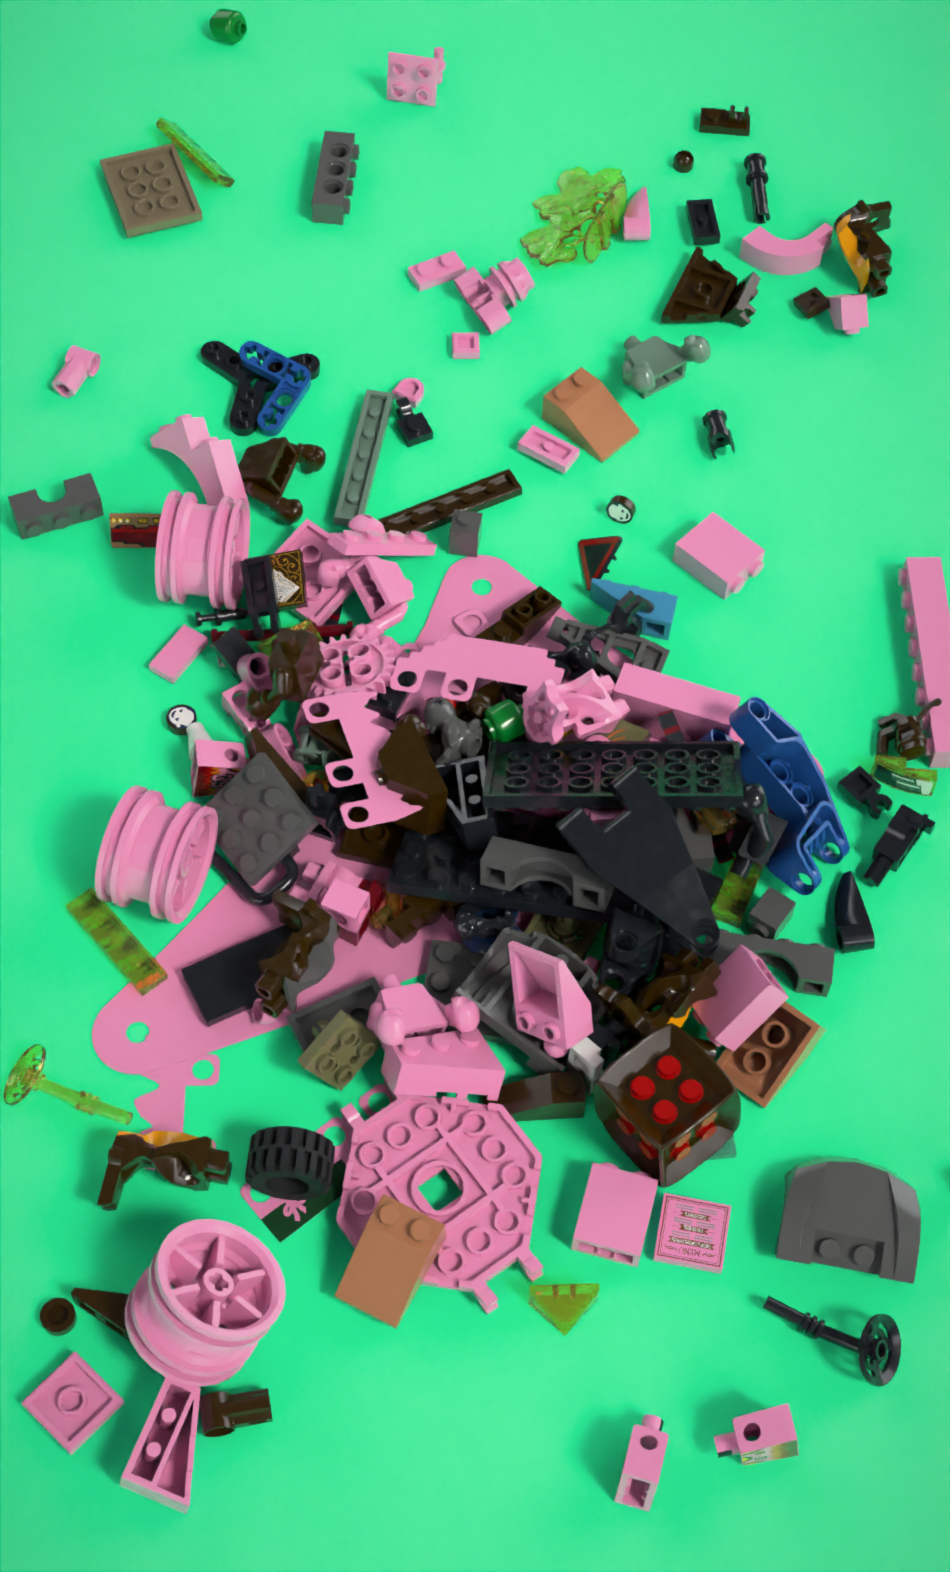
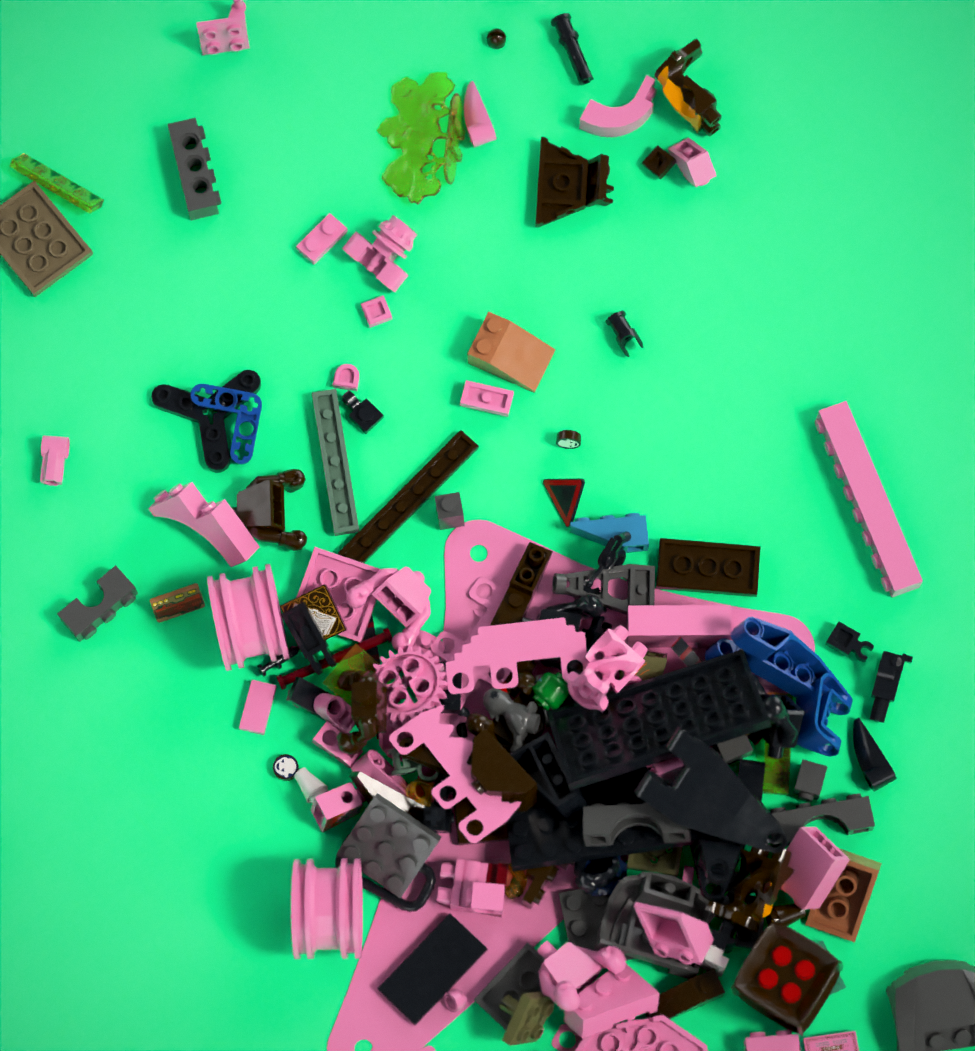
camera: 15 degrees left, 15 degrees up
clear yellow tile [66,887,168,997] -> none
green head [210,8,247,44] -> none
dark brown hips [255,889,342,1018] -> none
bright pink plate [328,514,437,556] -> none
sand green torso [621,335,711,399] -> none
bright pink brick [673,512,765,600] -> none
black plate [685,199,721,245] -> none
slope [870,755,937,797] -> none
dark brown piece [876,698,942,761] -> none
none -> dark brown plate [656,538,761,597]

